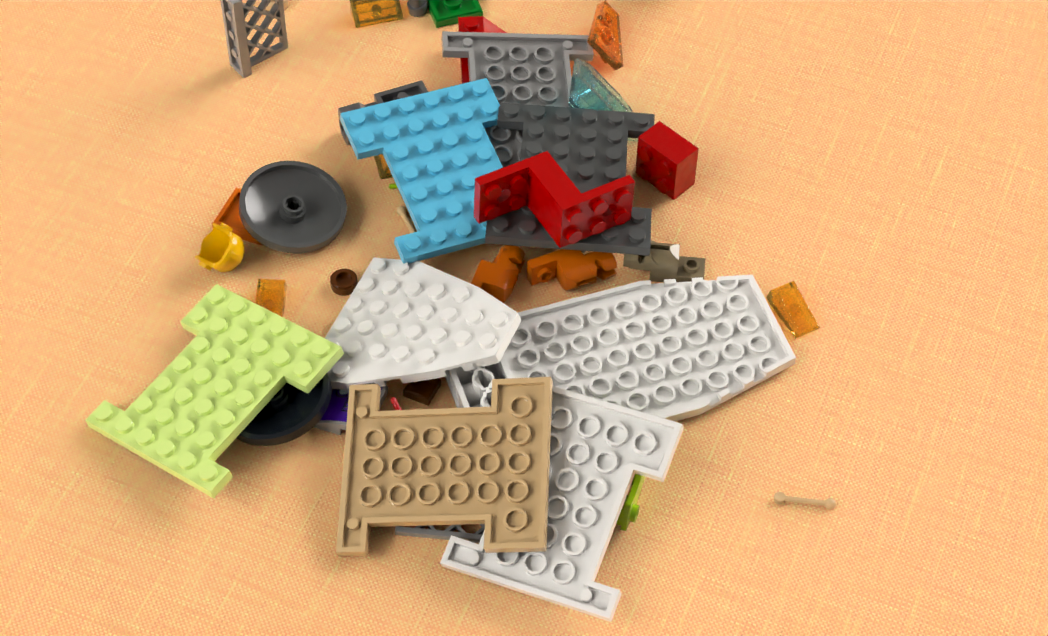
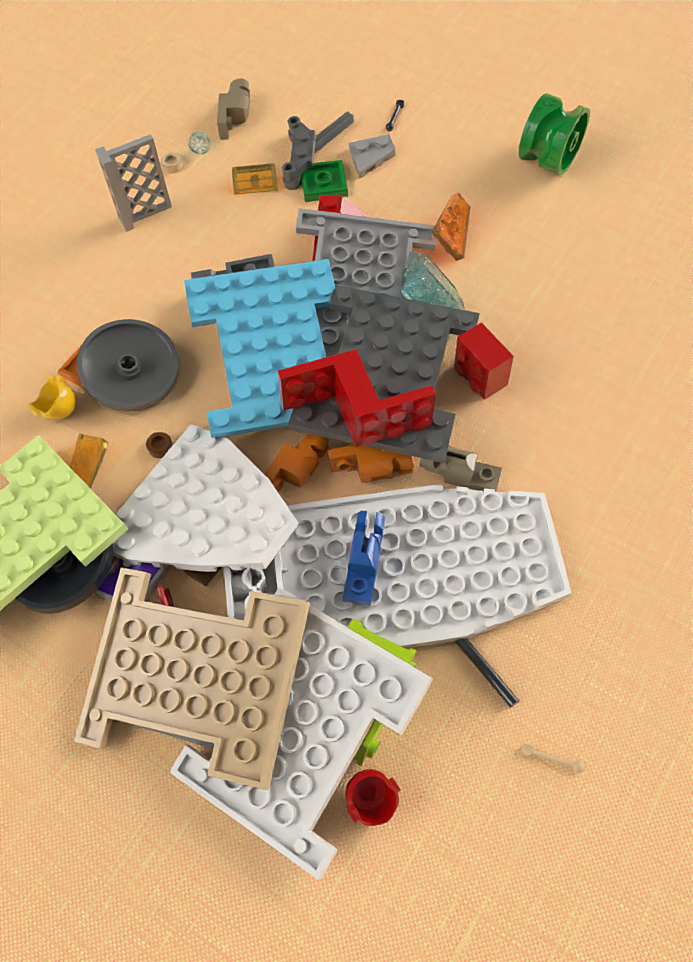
camera: 15 degrees right, 10 degrees up
clear yellow slope [766,281,820,339] -> none
none -> blue plate [342,511,385,606]
none -> red cap [345,769,401,826]
none -> black bar [455,638,519,708]

